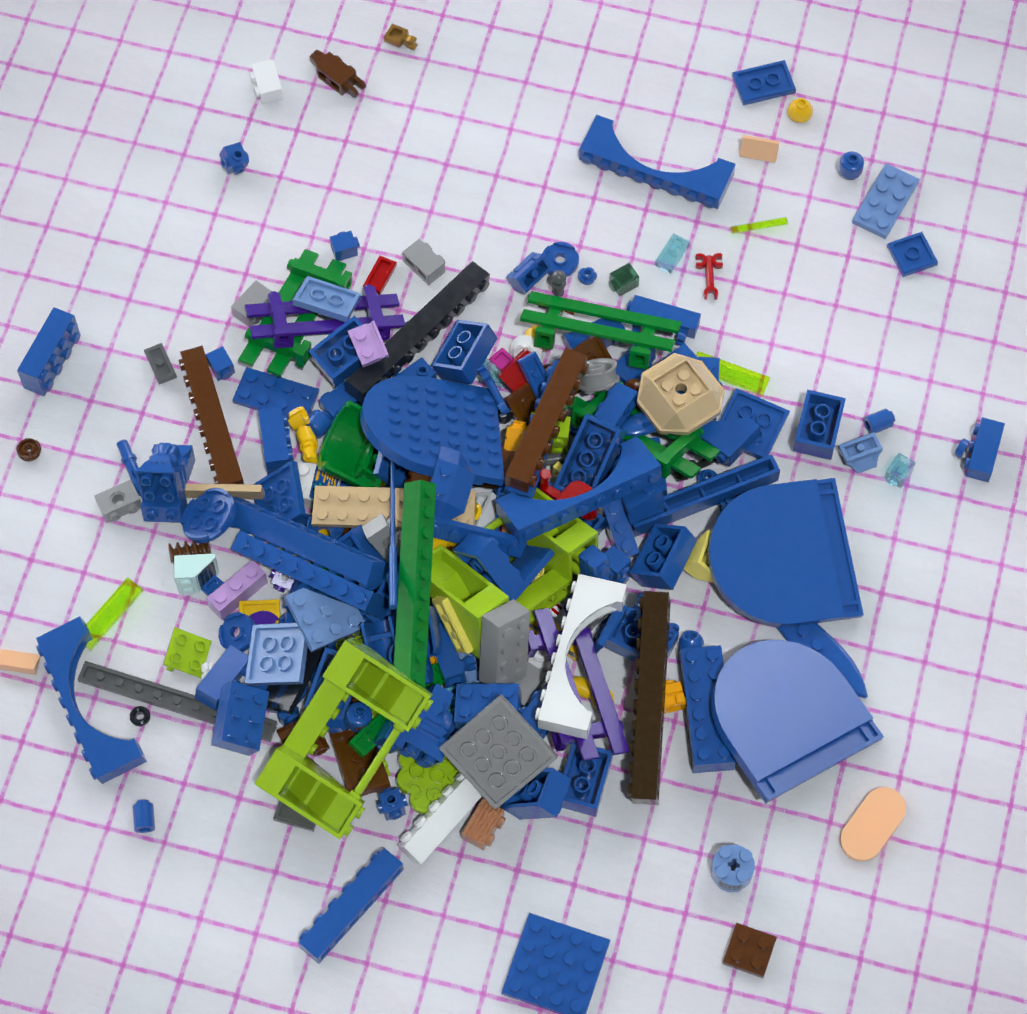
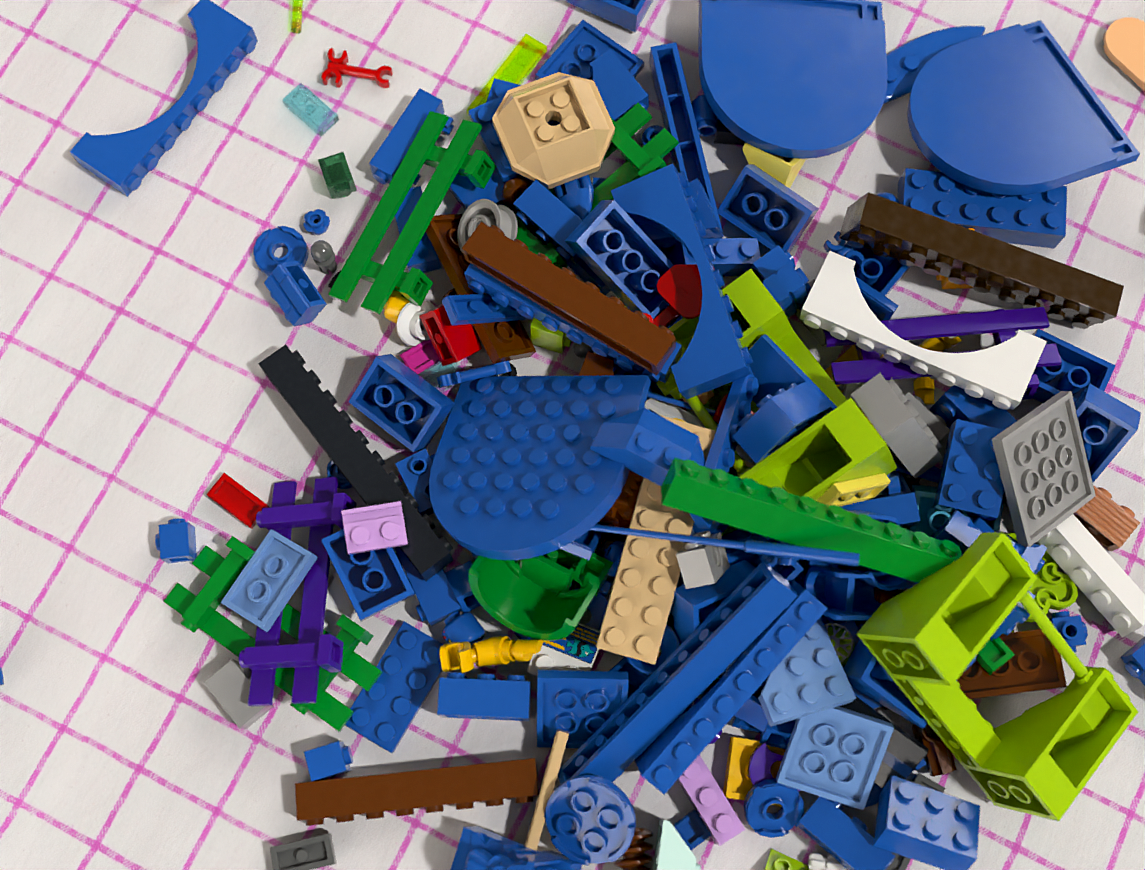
camera: 80 degrees left, 10 degrees up
light grey brick [402,239,445,286] -> none
light orange brick [504,420,528,452] -> none

